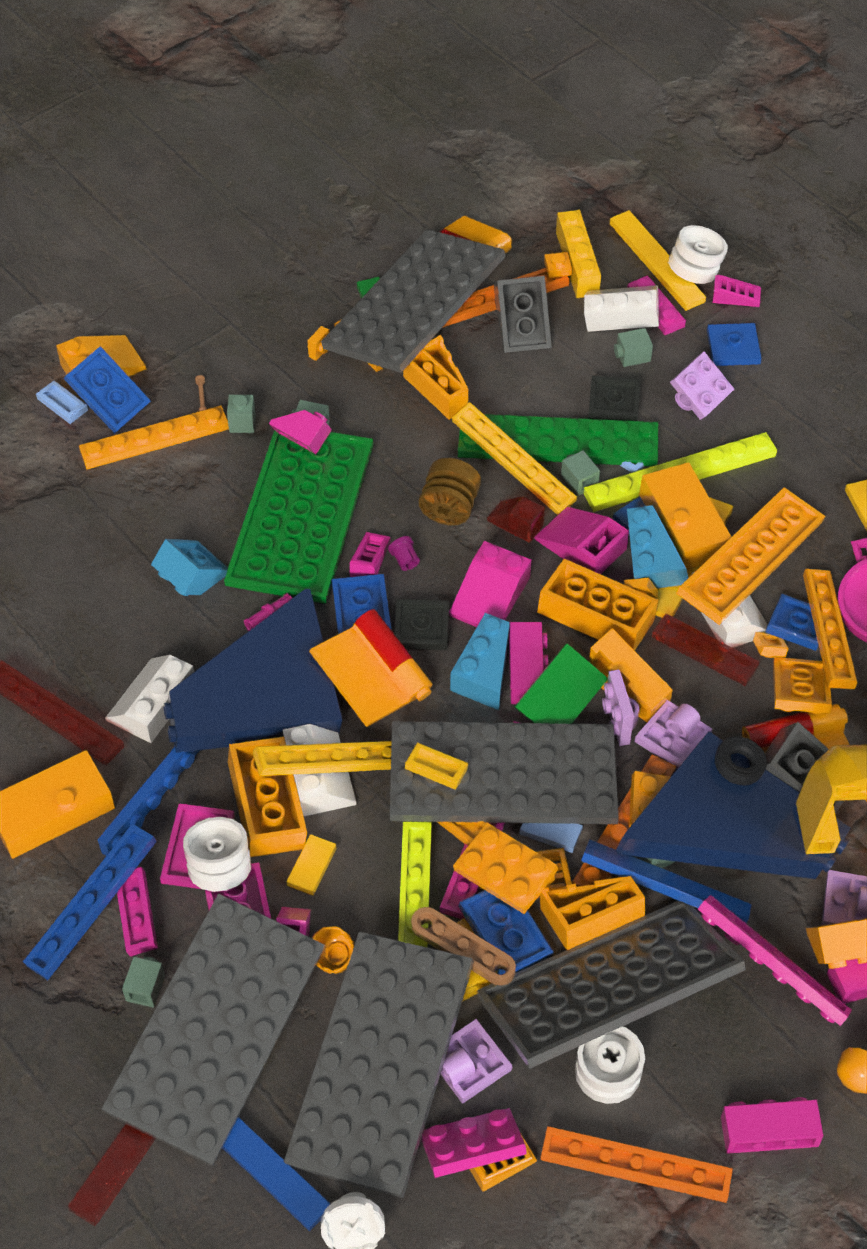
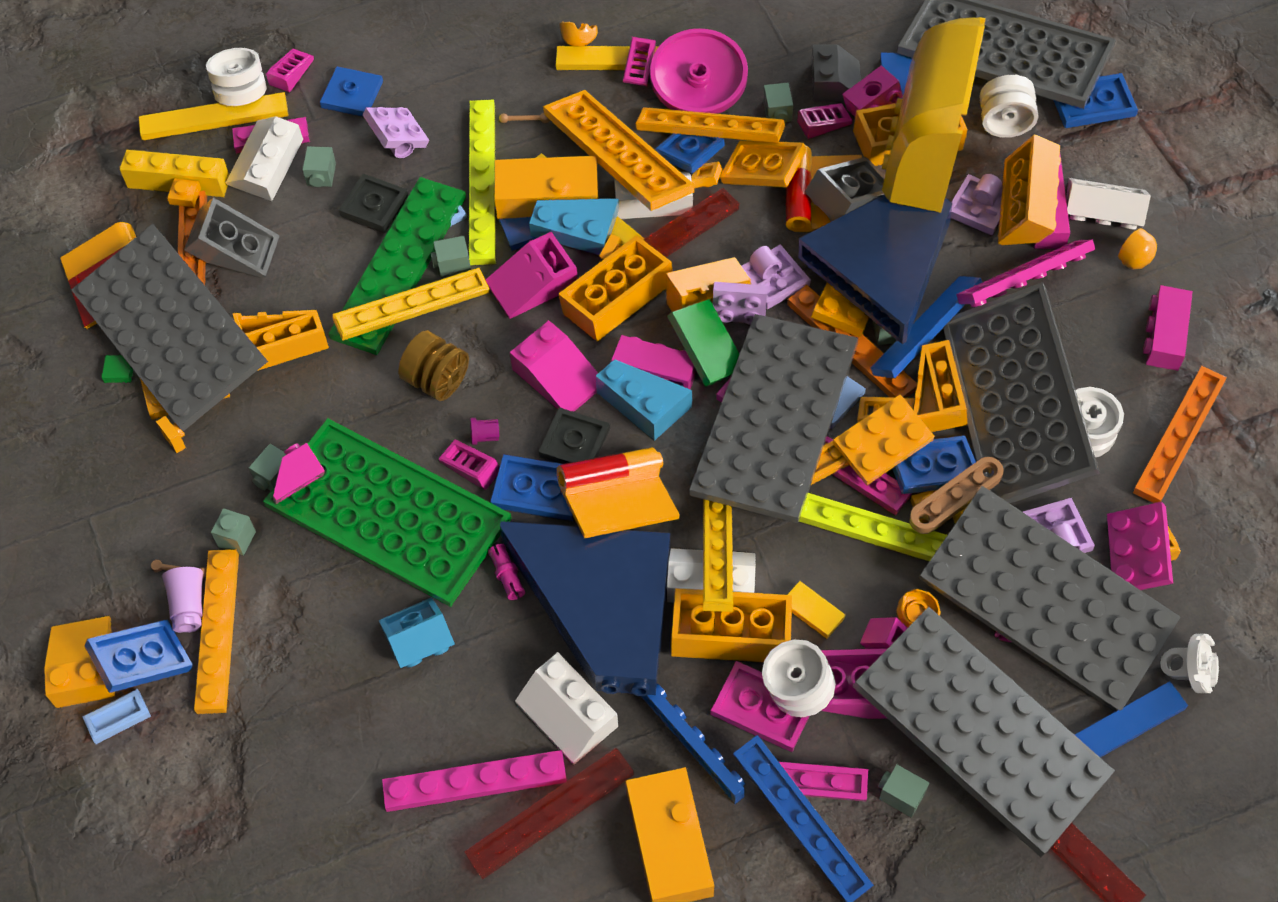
camera: 70 degrees left, 5 degrees up
yellow tile [405,742,468,790] -> none
clear red slope [487,496,545,543] -> none
black tyre [715,736,767,785] -> none
none -> lavender plant [162,567,203,633]
none -> dark pink plate [382,750,567,812]
none -> medium nougat hinge [499,113,550,123]

